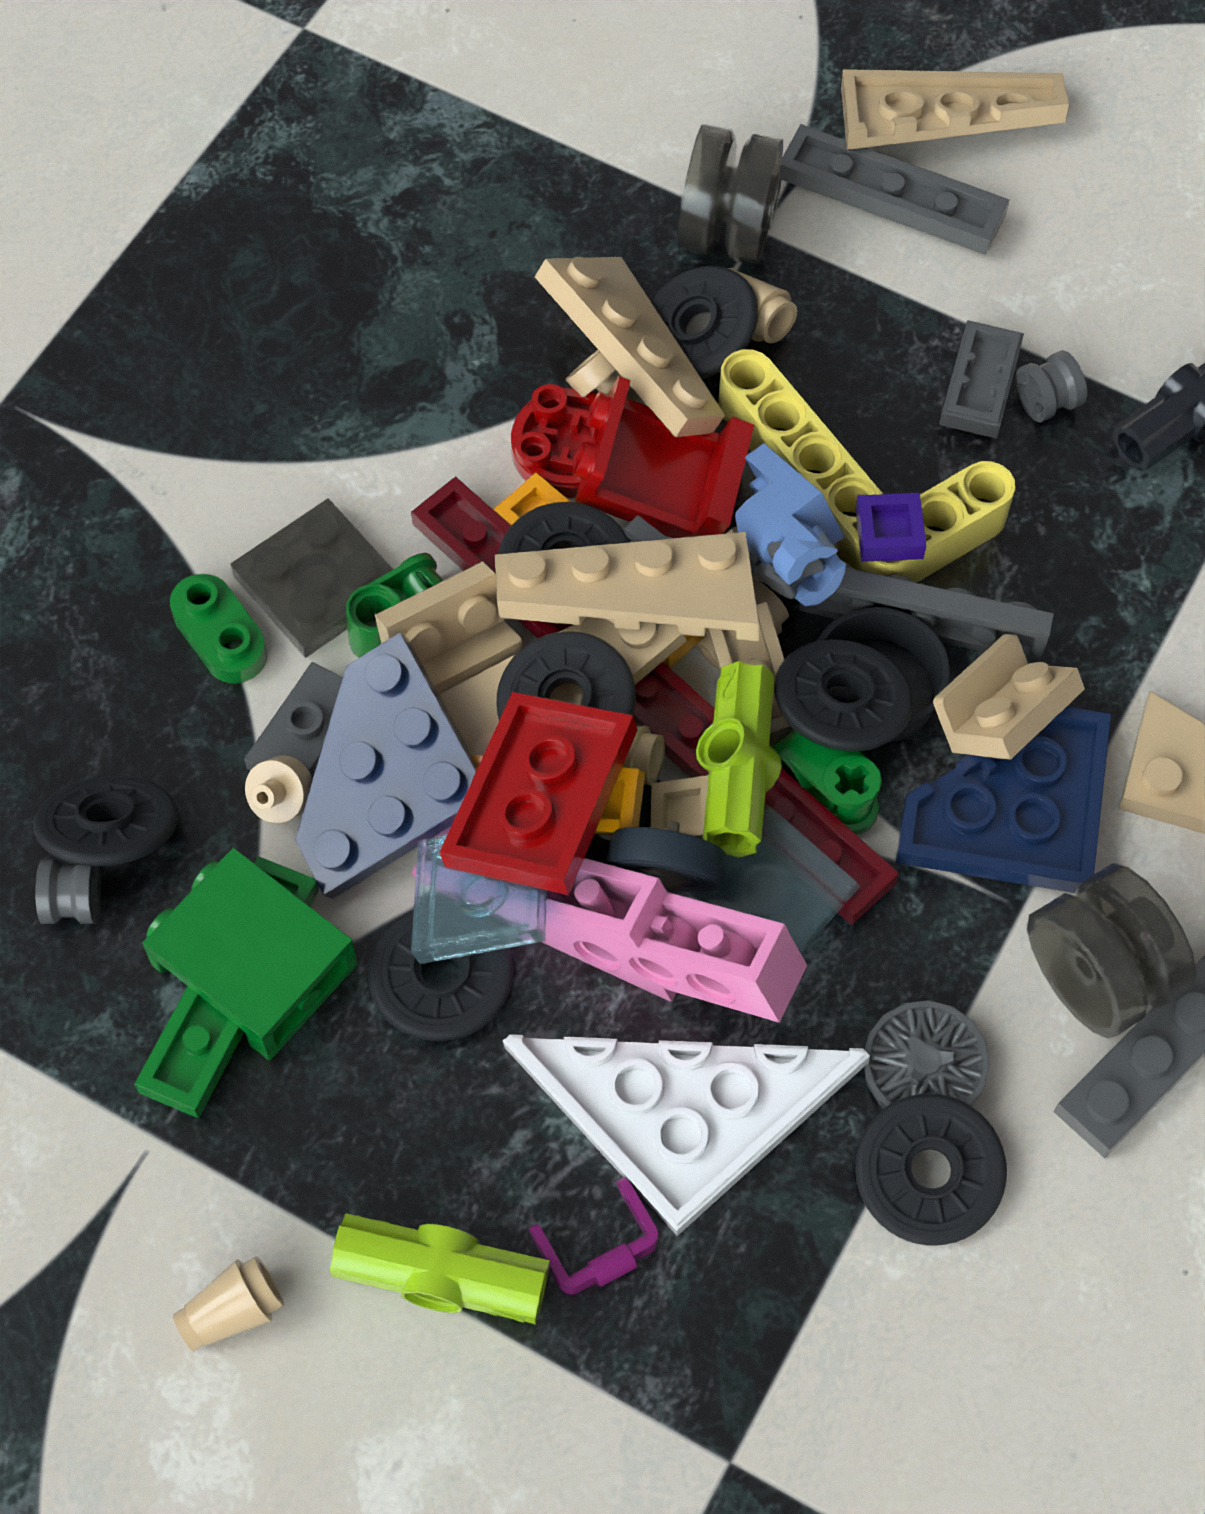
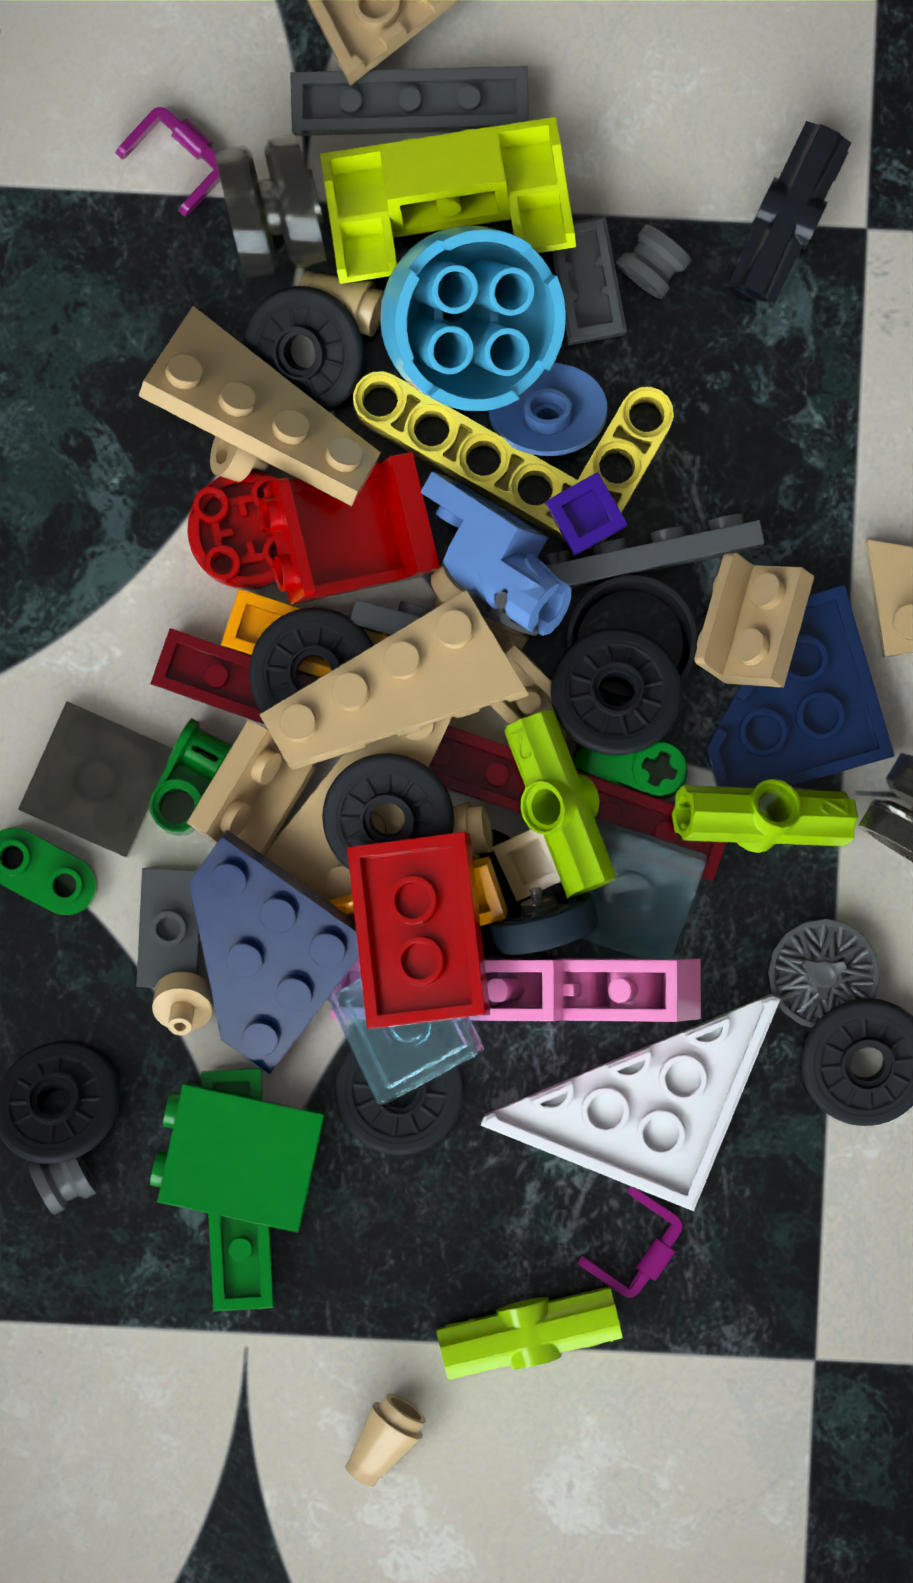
camera: 25 degrees left, 25 degrees up
none -> magenta piece [115,107,226,217]
none -> neon yellow bracket [320,117,576,284]
none -> medium azure cylinder [381,226,566,411]
none -> medium blue dish [488,362,607,456]
none -> lime piece [672,779,858,853]

